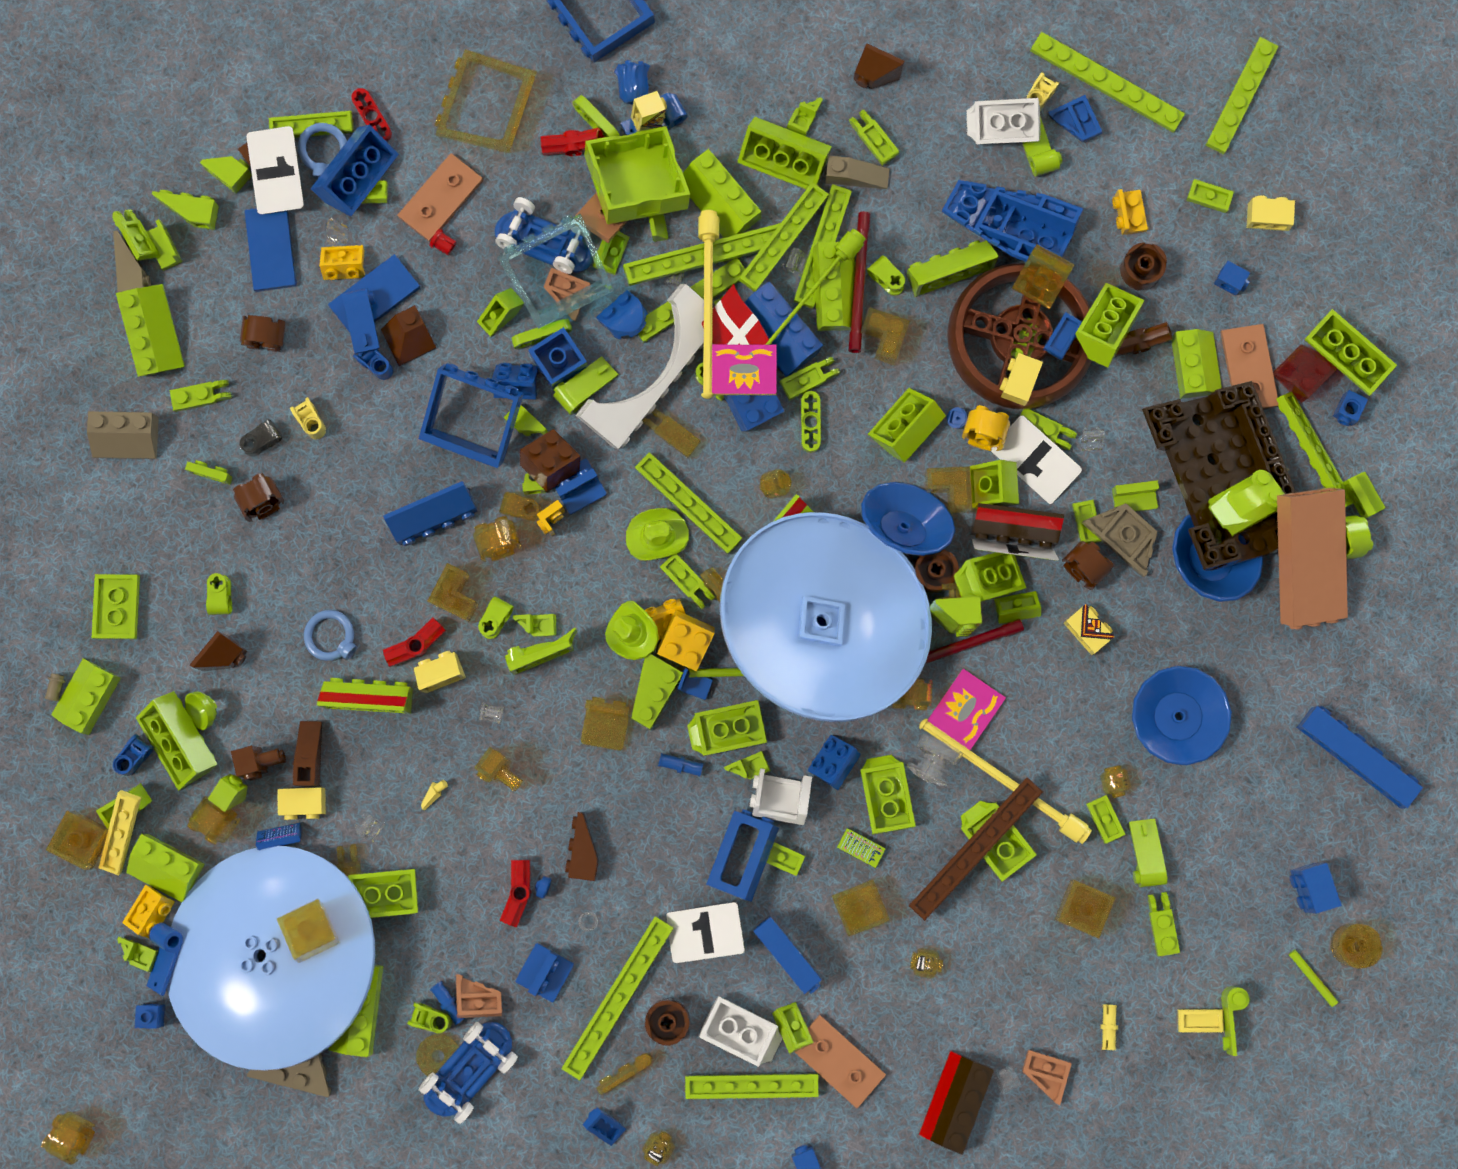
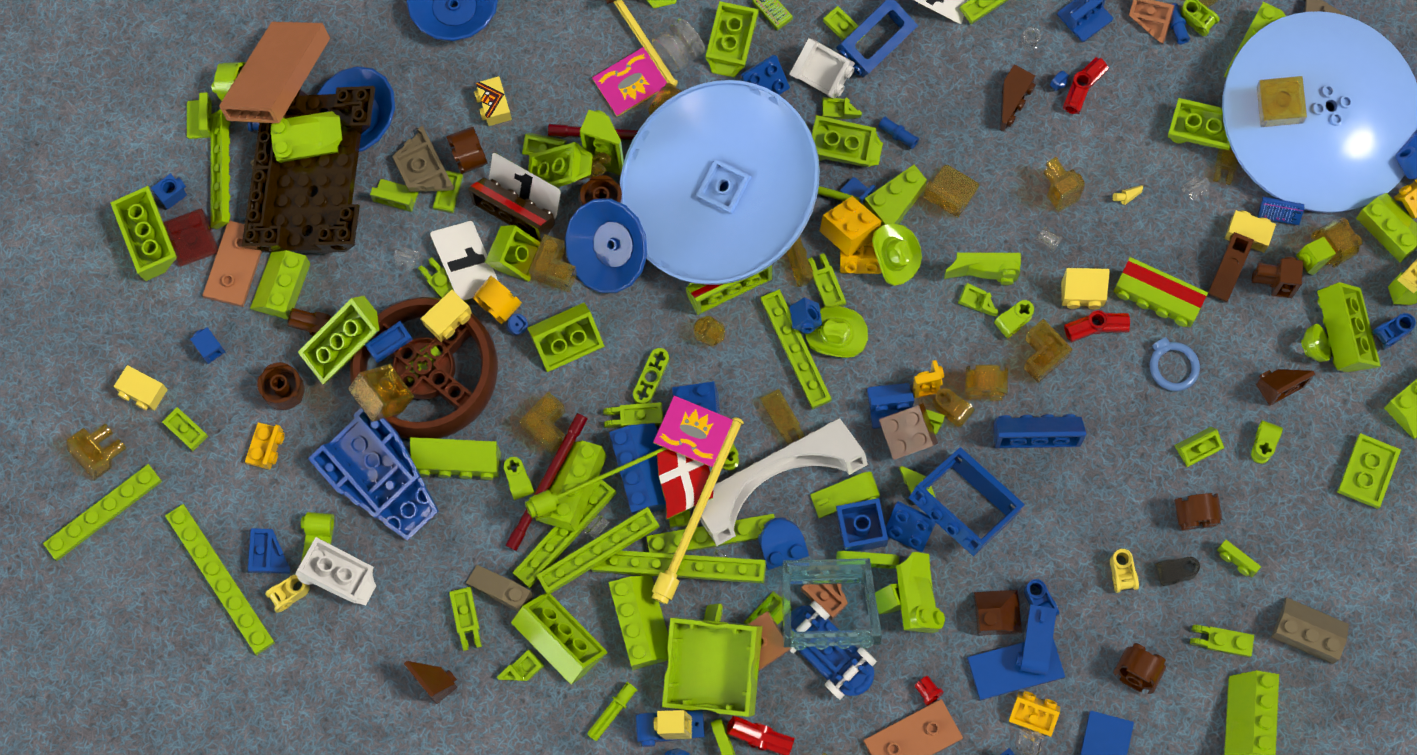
camera: 155 degrees left, 10 degrees down
none -> clear yellow brick [66,423,126,481]
none -> lime axle [587,682,638,741]
none -> blue brick [790,297,822,334]
none -> lime slope [896,552,945,633]
none -> lime slope [1174,427,1224,467]

